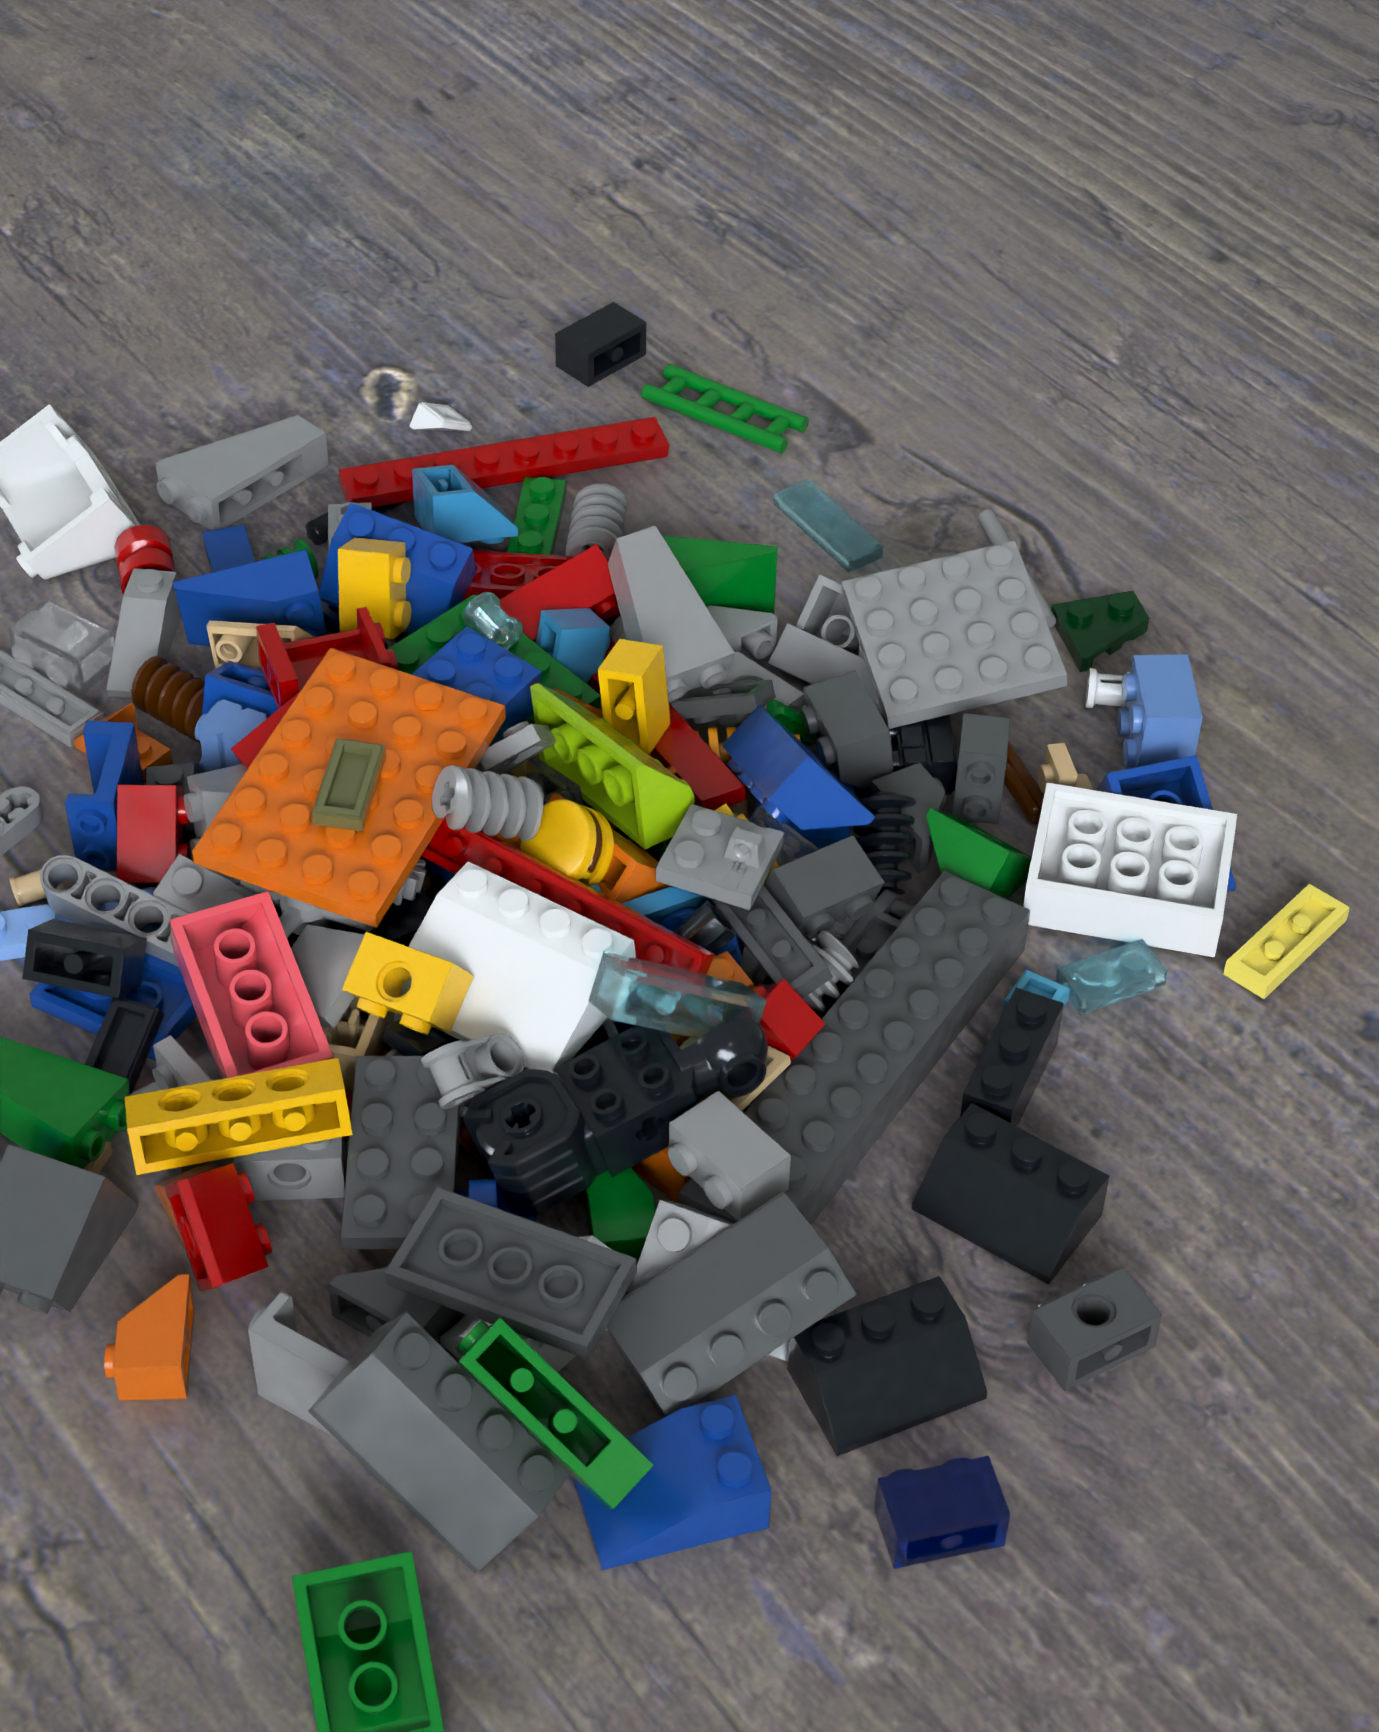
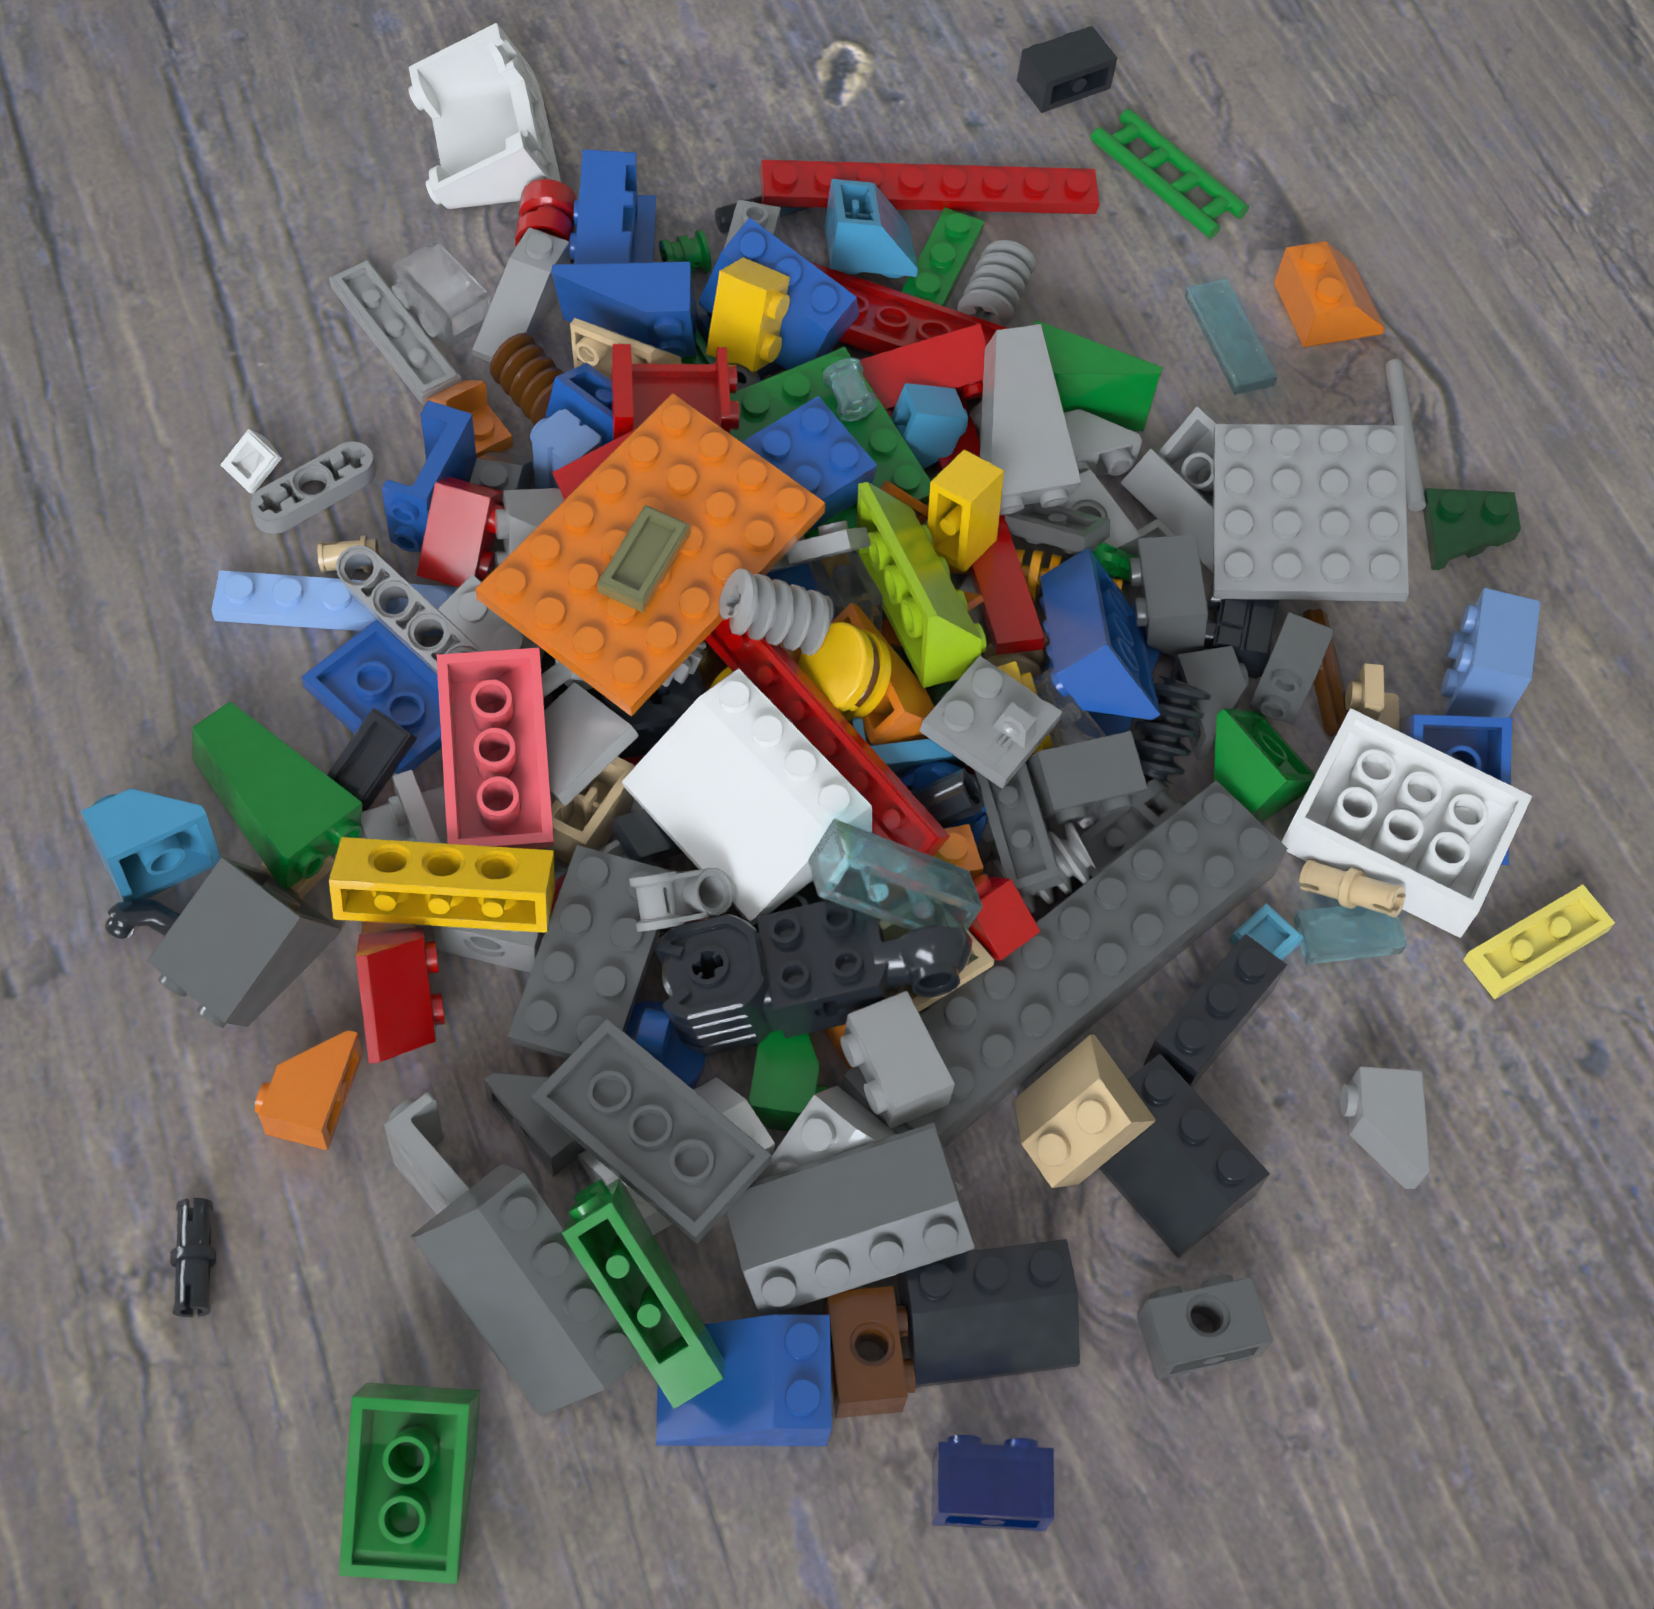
camera: 10 degrees right, 15 degrees up
black brick [22,919,147,998] -> none
light grey slope [155,415,329,531] -> none
yellow brick [342,932,474,1035] -> none
white slope [409,402,472,431] -> none
white bush [1085,668,1130,708] -> none
none -> black pin [170,1198,216,1317]
none -> blue wedge [570,149,638,264]
none -> reddish brown brick [823,1286,915,1418]
none -> tan slope [1014,1035,1156,1188]
none -> orange slope [1274,241,1385,348]
none -> tan pin [1299,860,1406,918]
none -> light grey slope [1340,1066,1430,1189]

